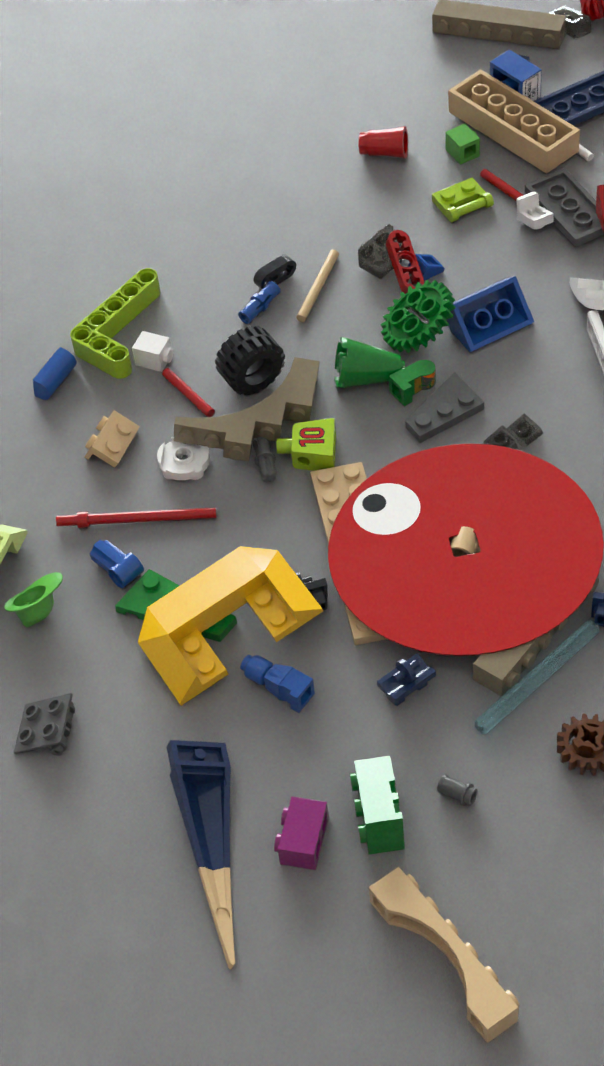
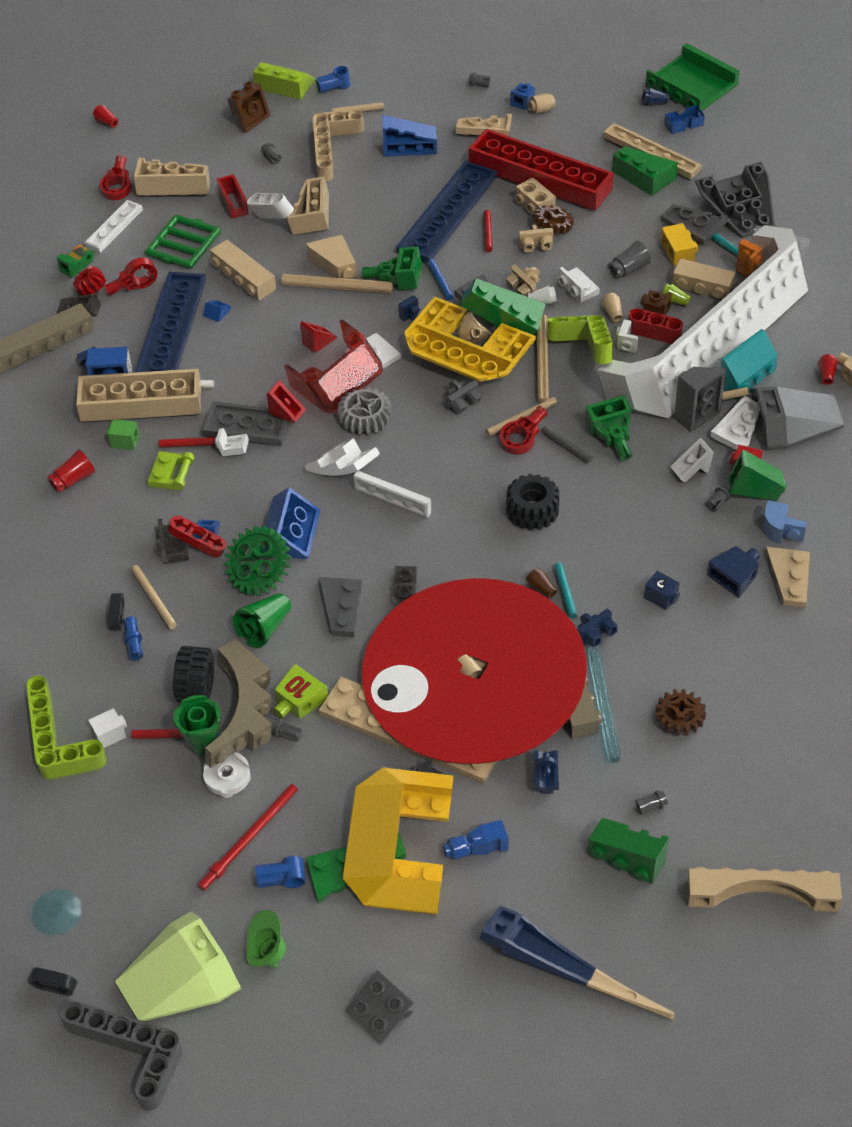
camera: 55 degrees left, 0 degrees up
blue brick [33,347,77,400] -> none
tan bracket [84,410,140,468] -> none
magenta brick [274,796,329,870] -> none
green leg [389,360,436,406] -> none
none -> green cone [173,695,221,755]

